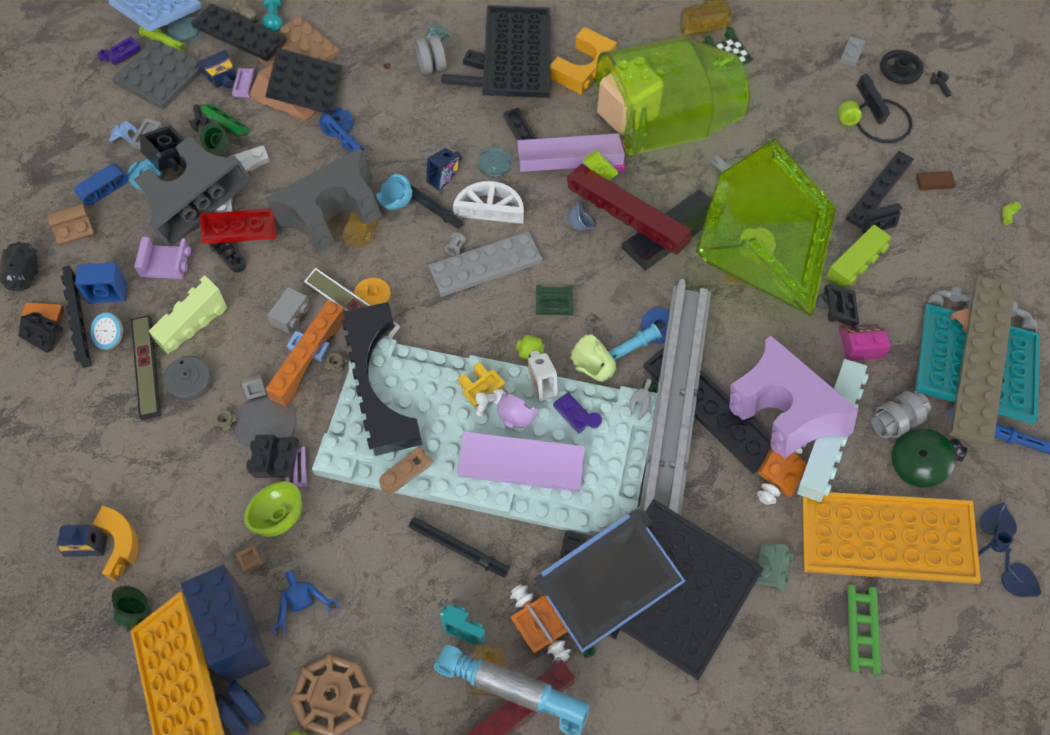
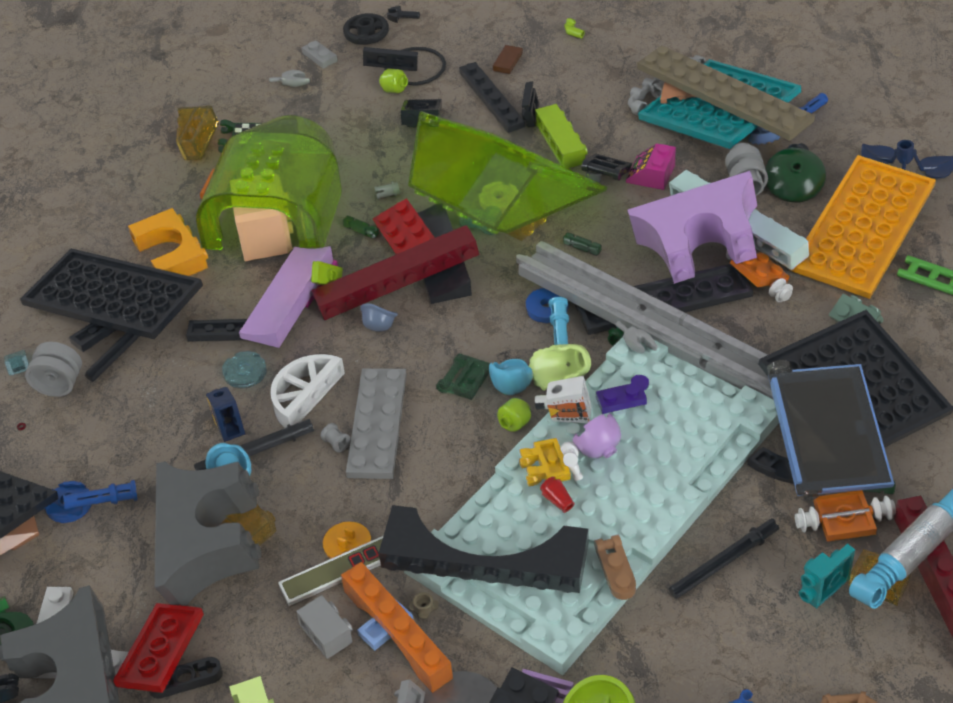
camera: 60 degrees left, 15 degrees down
lavender arch [458,431,585,492] -> none
none -> light grey hand [269,70,310,87]
none -> dark green axle [343,215,379,239]
none -> red plate [372,198,435,255]
none -> black plate [401,99,442,127]
none -> medium azure piece [489,359,533,395]
none -> red cone [540,476,575,513]
none -> dark green axle [563,232,602,256]

